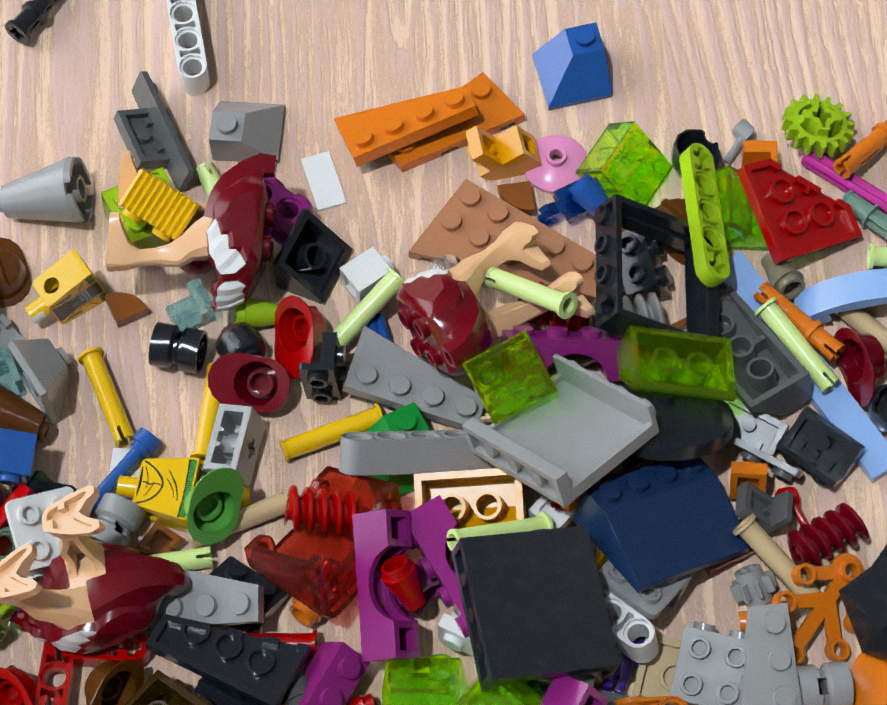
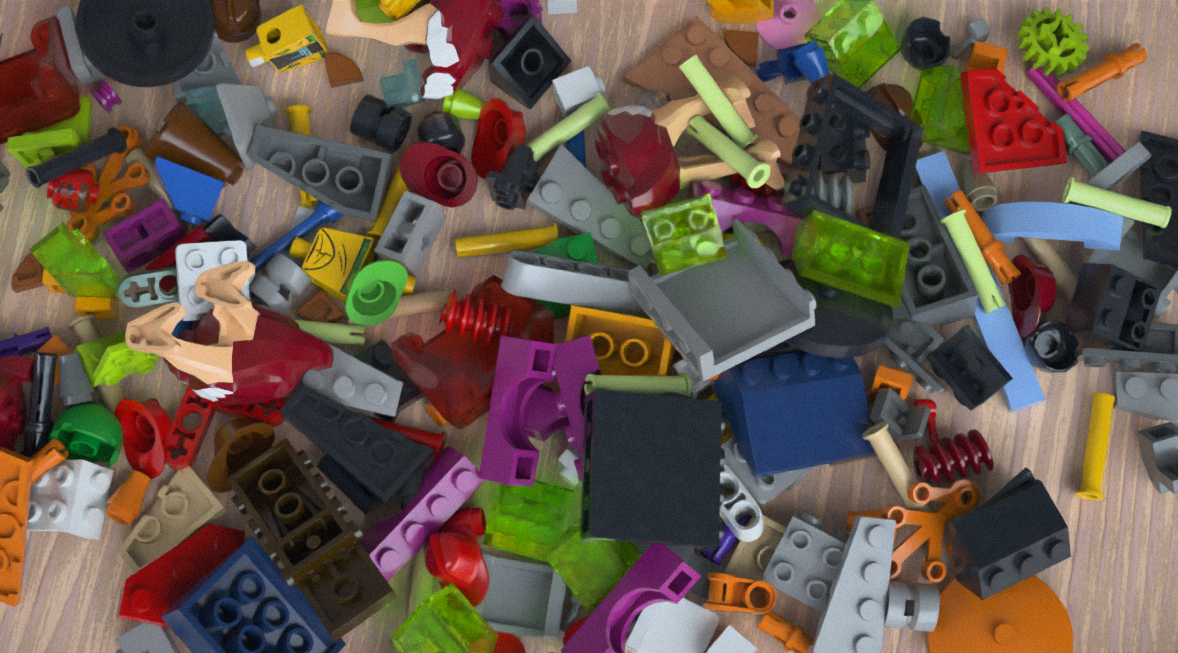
camera: 10 degrees right, 10 degrees up
red cone [381,555,425,611] -> none
lime beam [679,143,730,288] -> none
light grey gear [730,564,777,608] -> none
none -> dark grey wedge [248,124,394,221]
none -> yellowish green pin [679,55,759,149]

